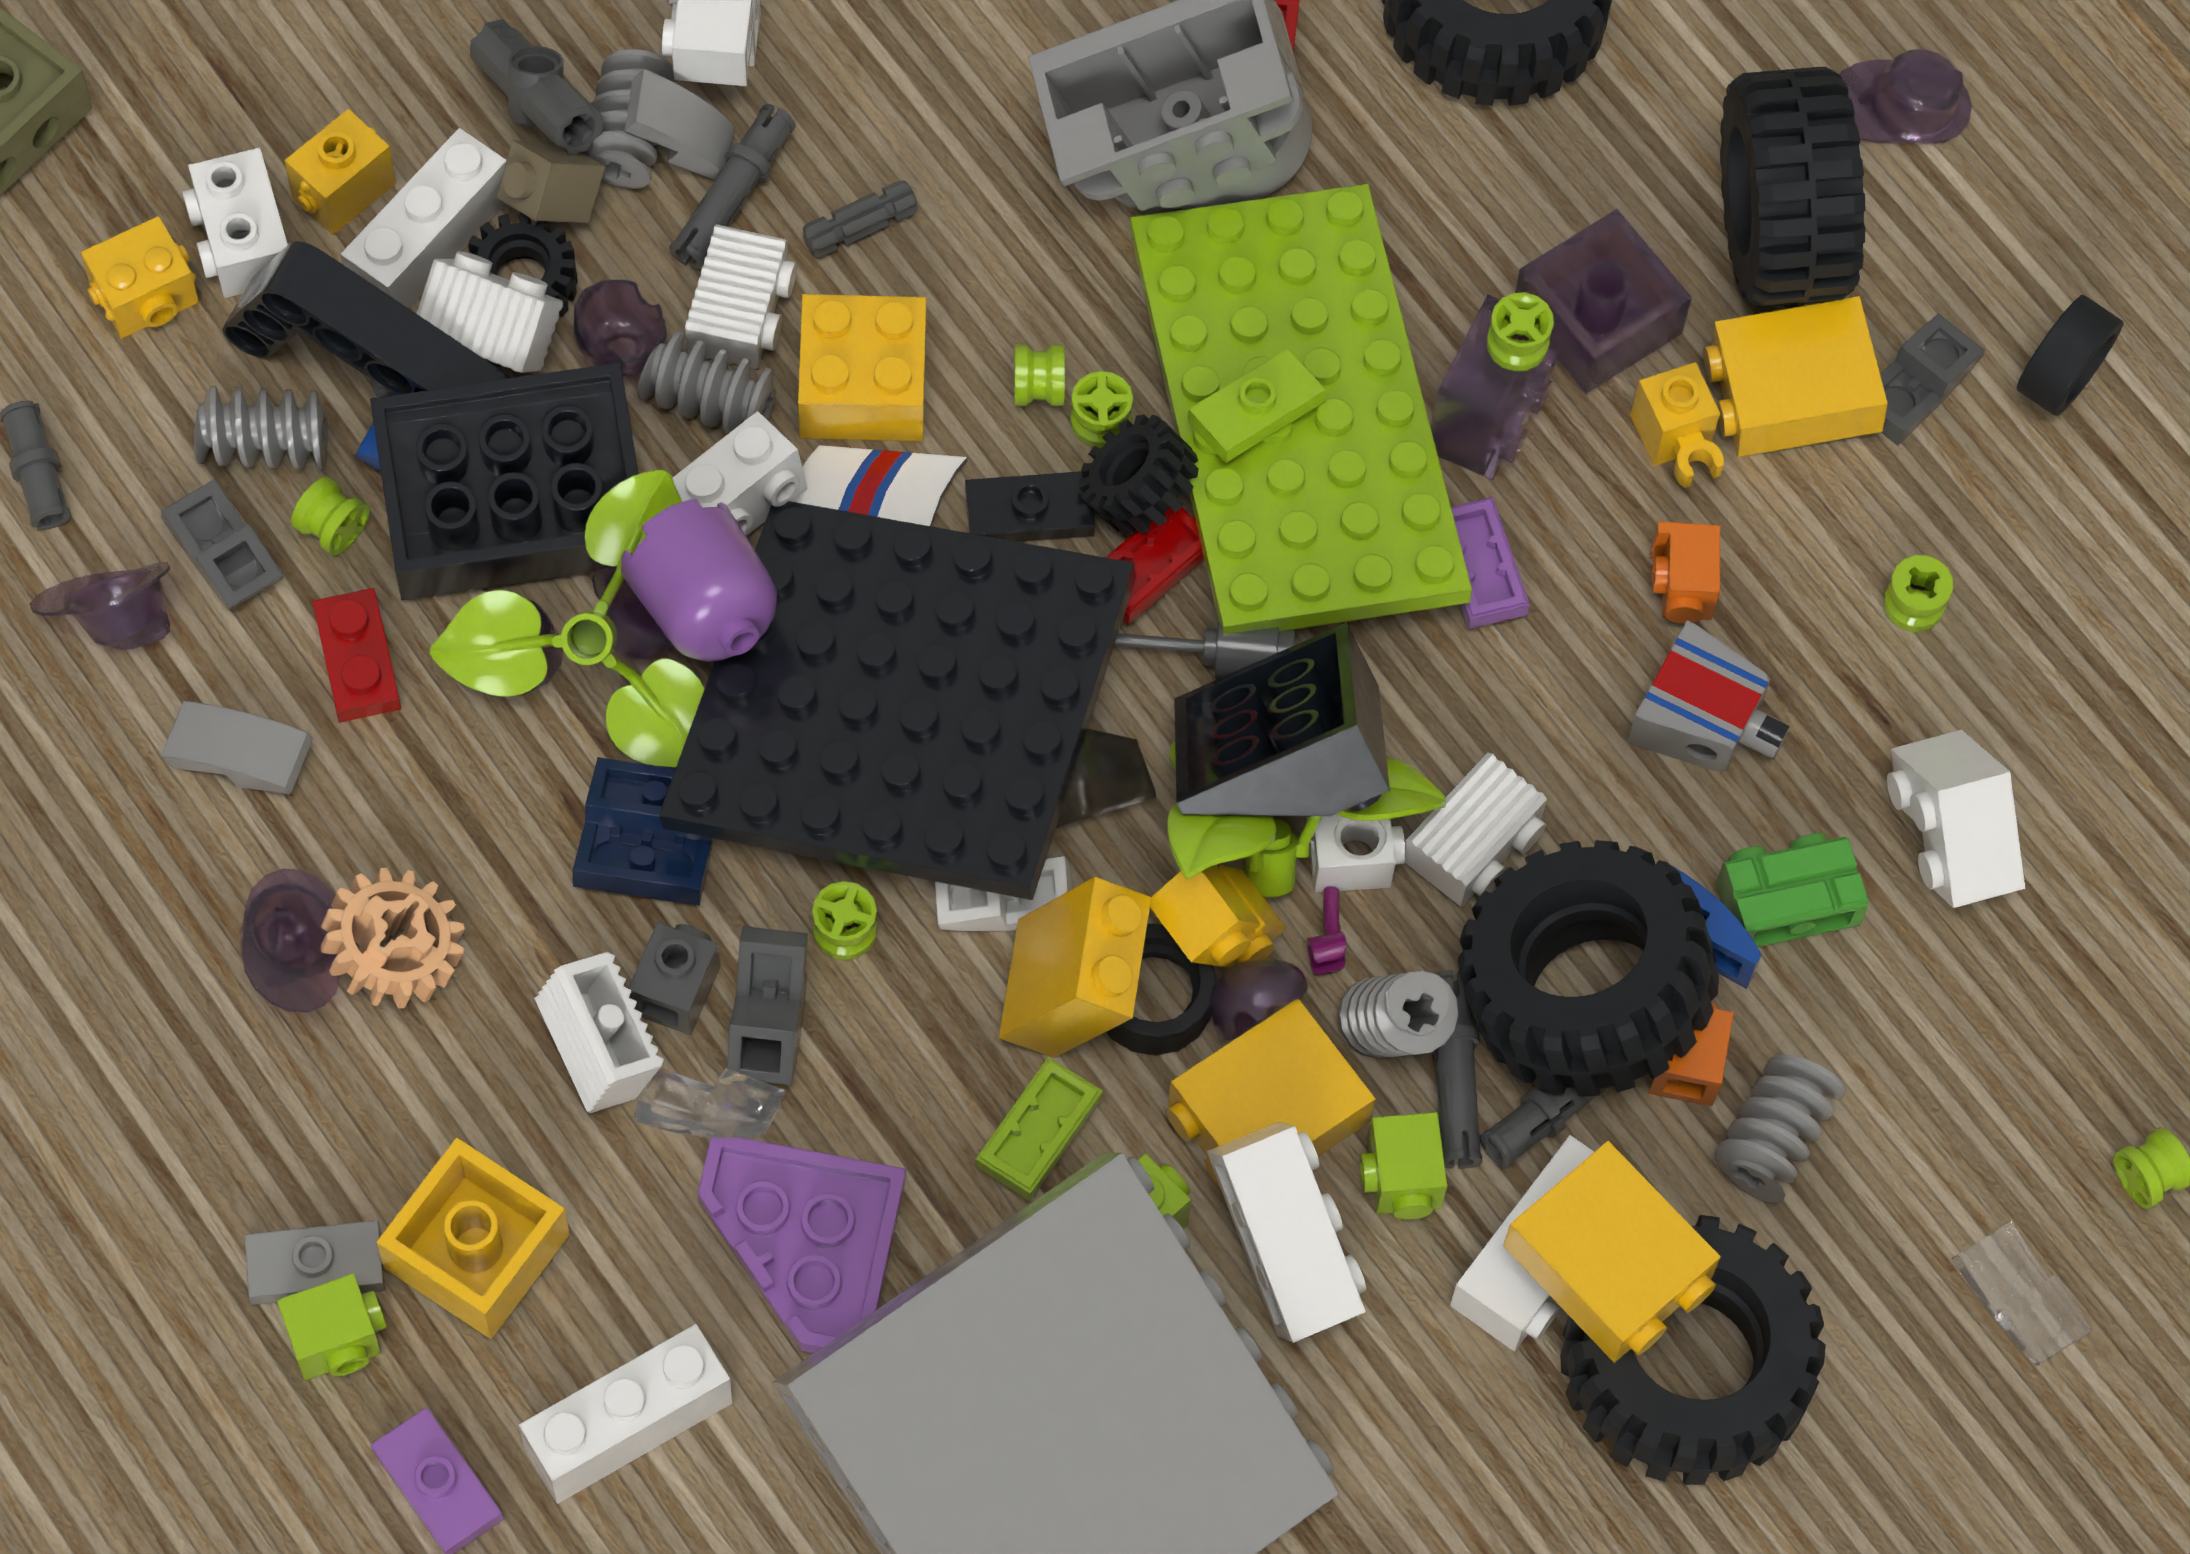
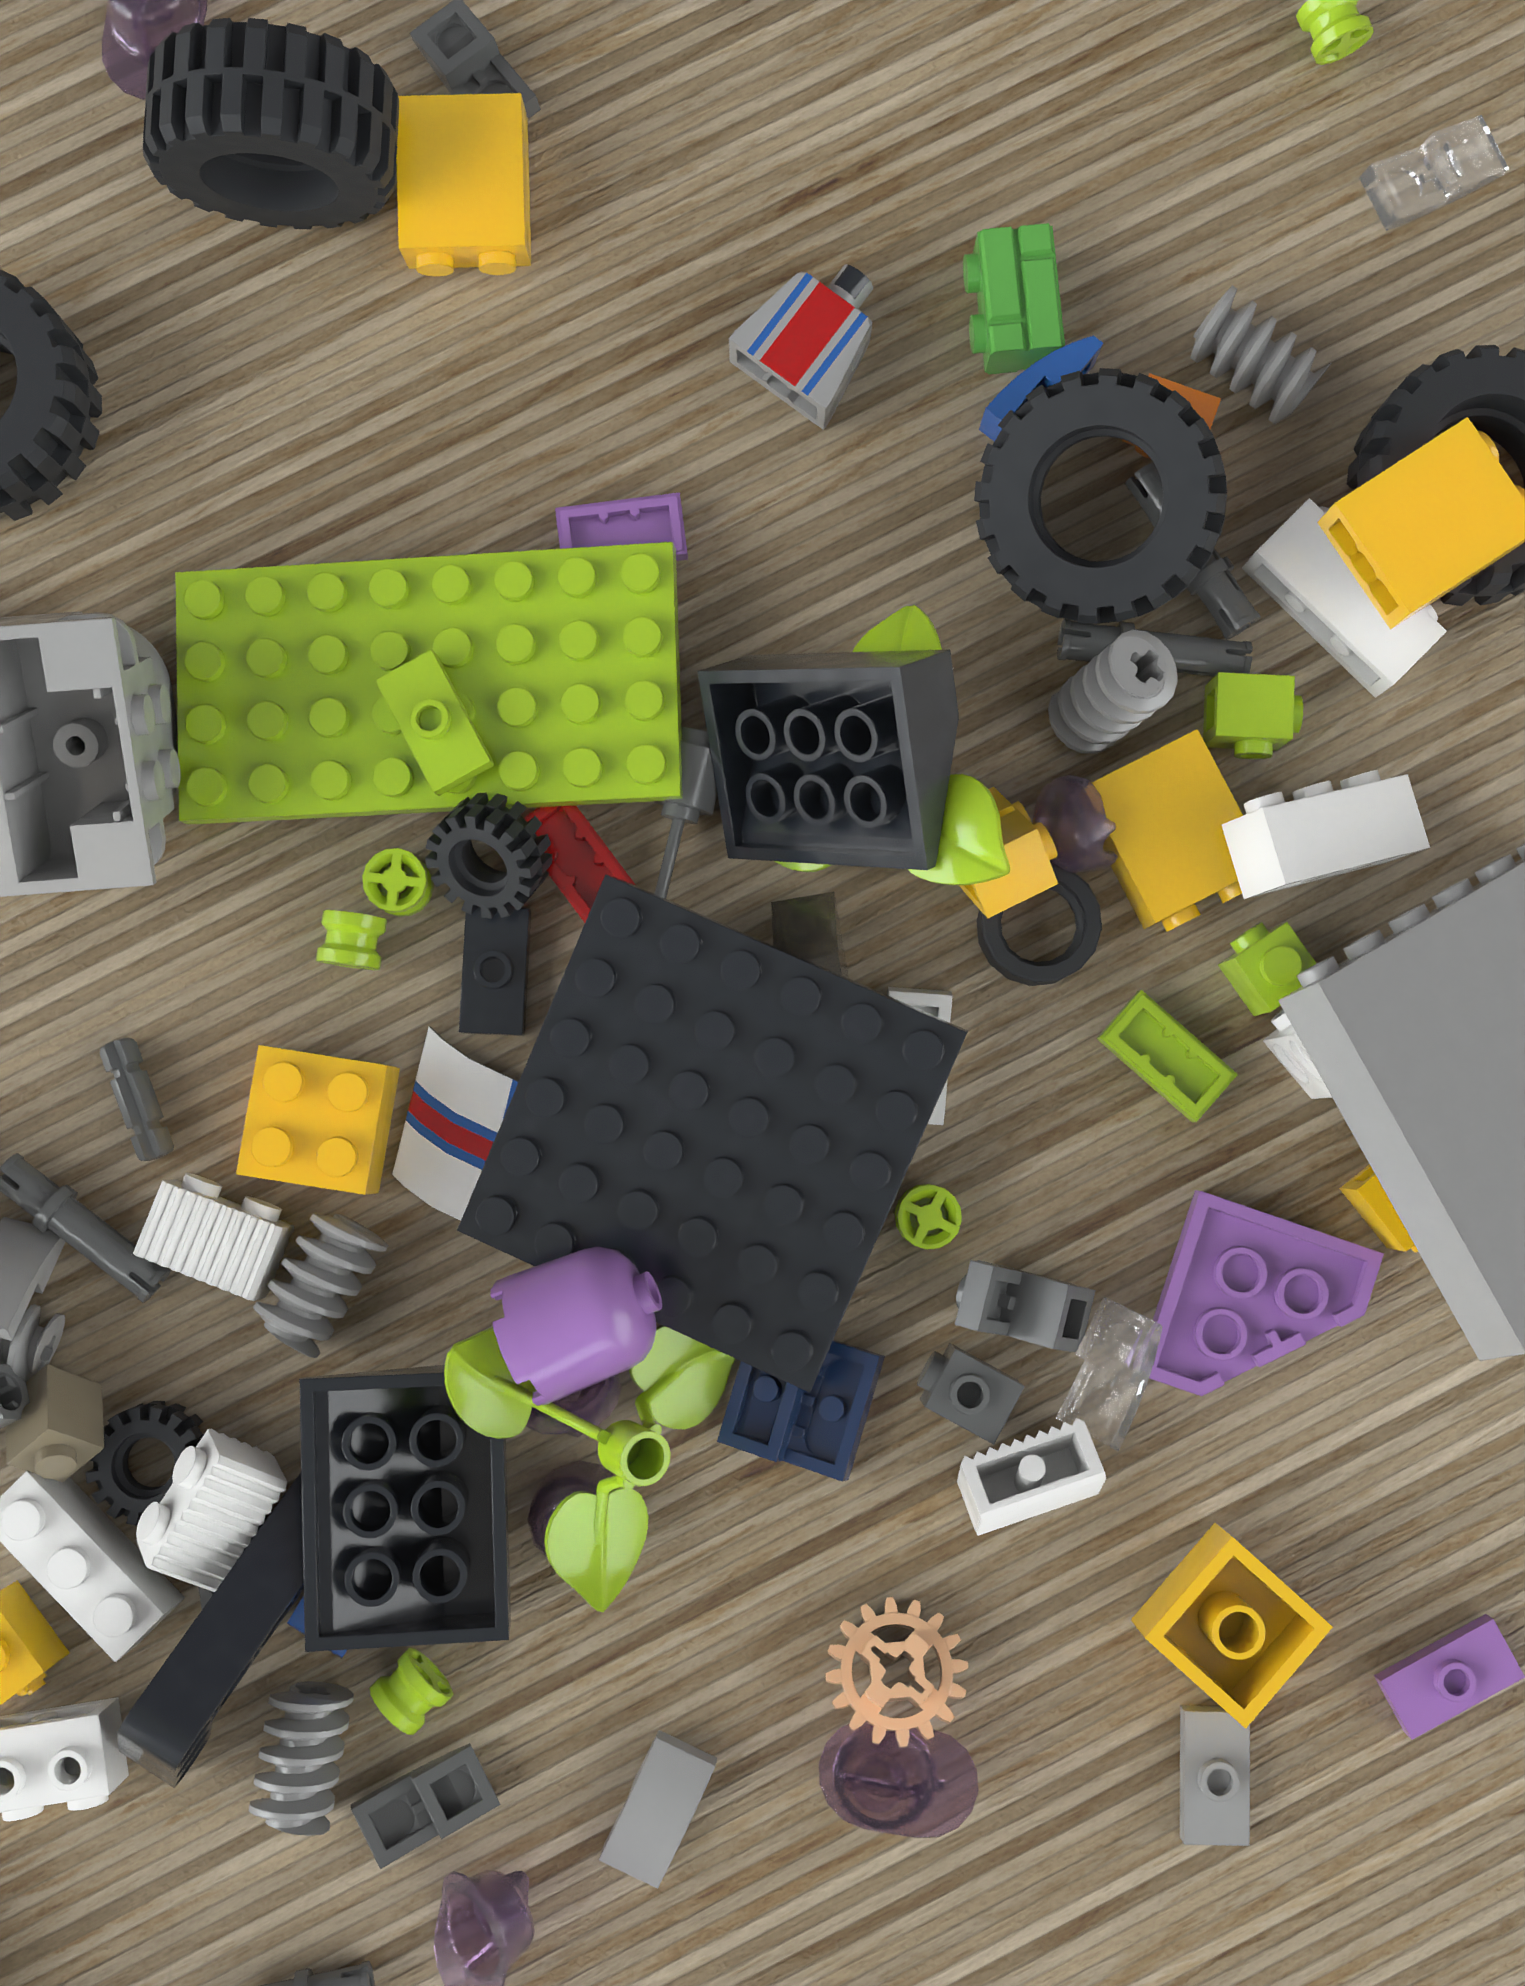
camera: 80 degrees left, 20 degrees up
yellow head [80,216,199,339] -> none
lime brick [277,1273,387,1381] -> none
red plate [312,588,401,723] -> none
white brick [519,1324,733,1504] -> none
hair [573,279,668,377] -> none
white brick [673,411,807,536] -> none
yellow brick [998,877,1151,1058] -> none
magenta hand [1306,887,1347,975] -> none
white brick [1405,753,1547,907] -> none
brick [1430,294,1559,480] -> none
lime wheel [1486,292,1554,371] -> none
brick [1515,209,1692,394] -> none
yellow brick [1630,362,1724,488] -> none
orange brick [1650,521,1721,624] -> none
lime wheel [1883,555,1954,632] -> none
white brick [1887,730,2025,908] -> none

